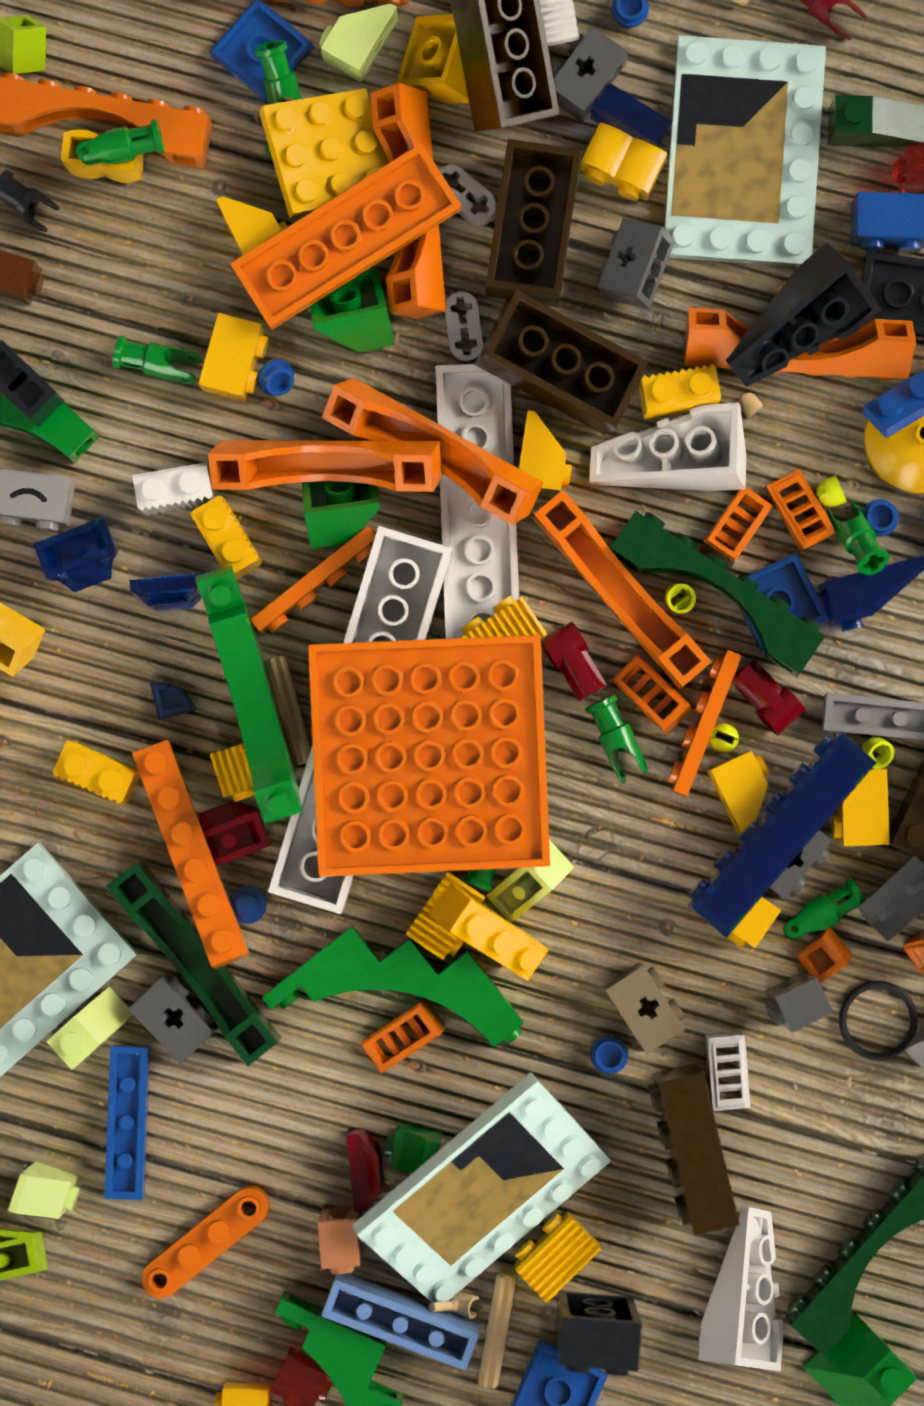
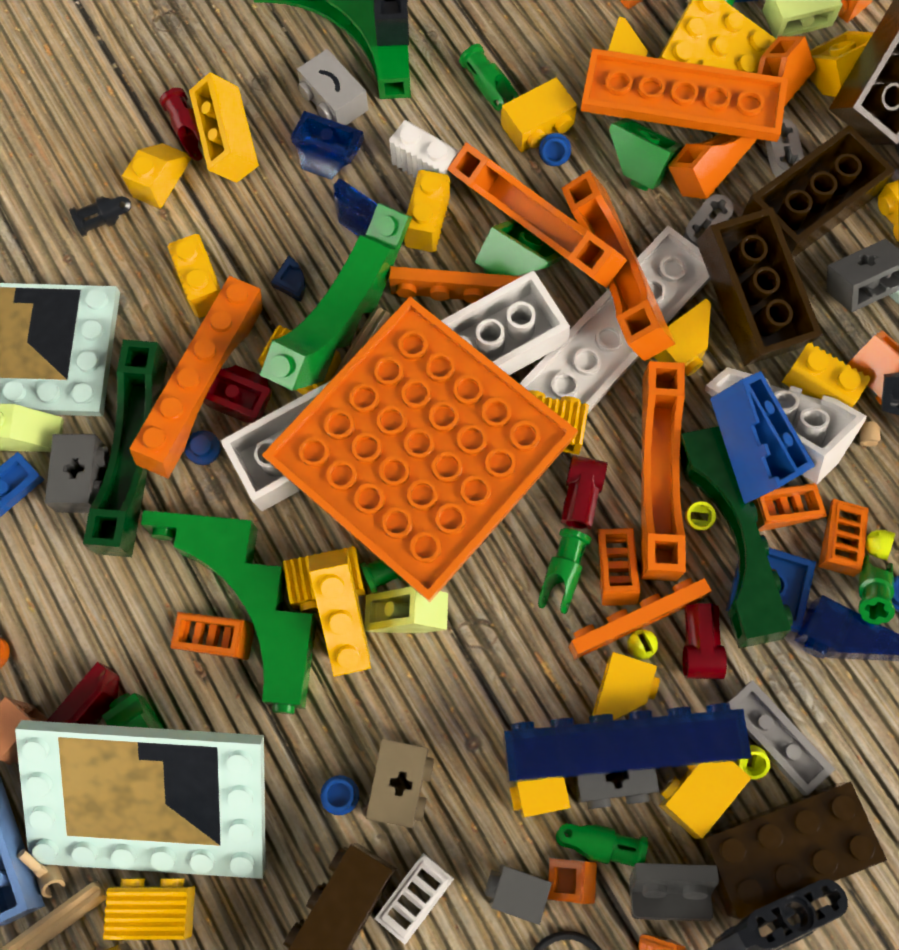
camera: 45 degrees right, 15 degrees down
none -> blue wedge [710,371,815,505]

